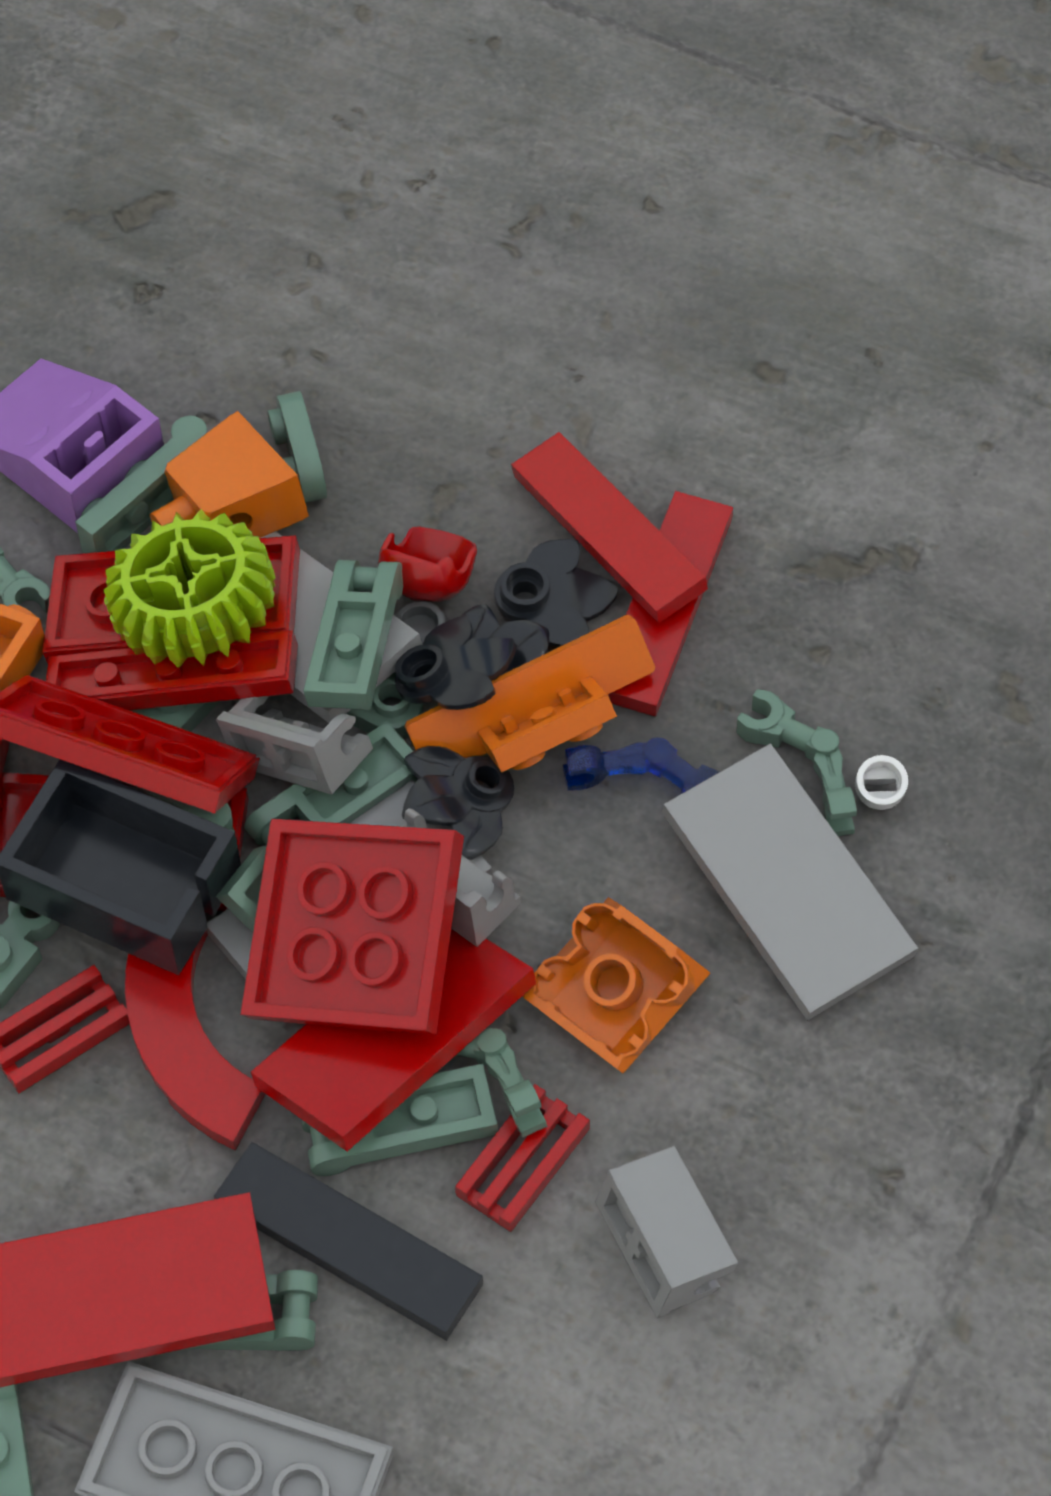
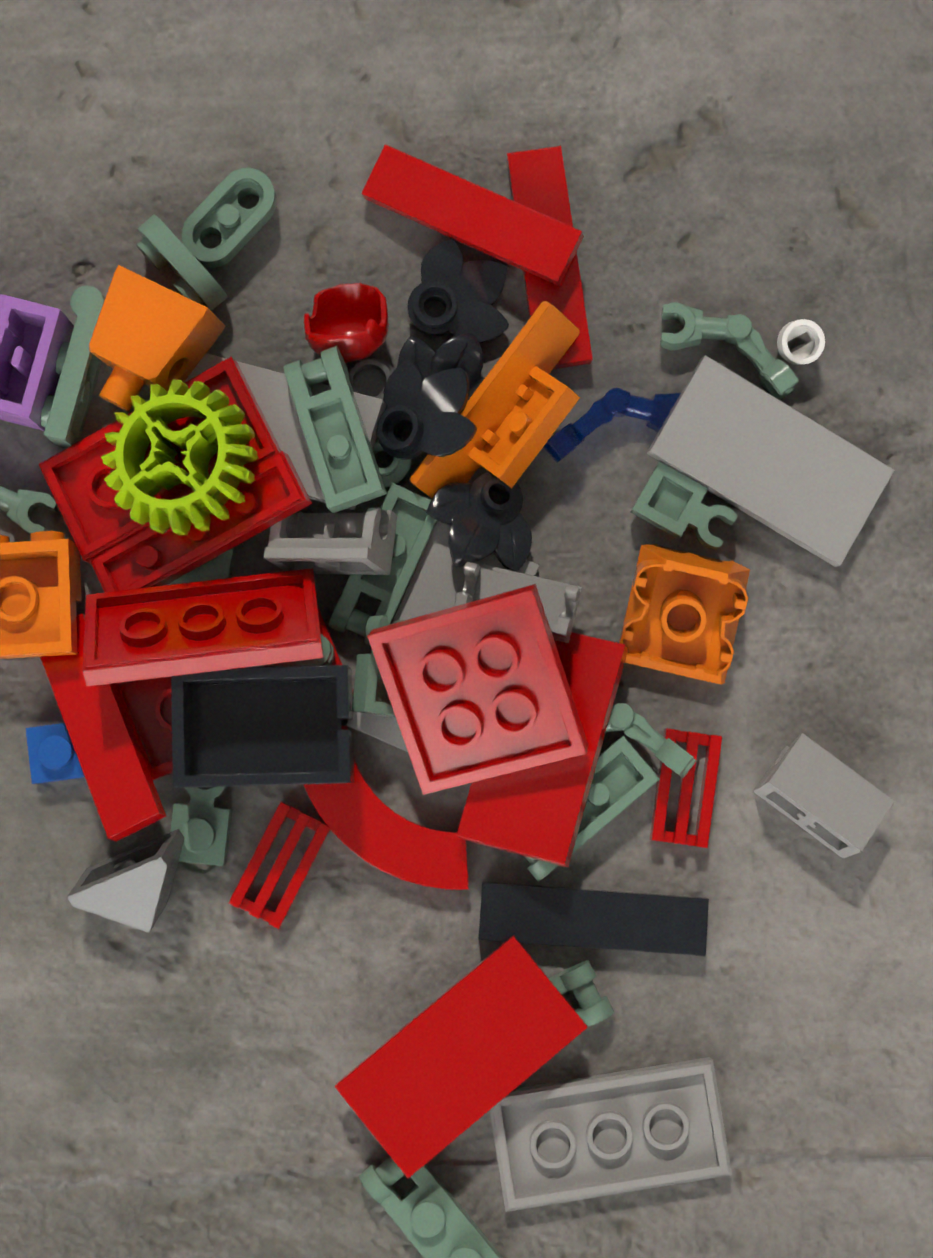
camera: 30 degrees left, 25 degrees up
none -> sand green plate [181,168,277,268]
none -> sand green plate [630,461,738,550]

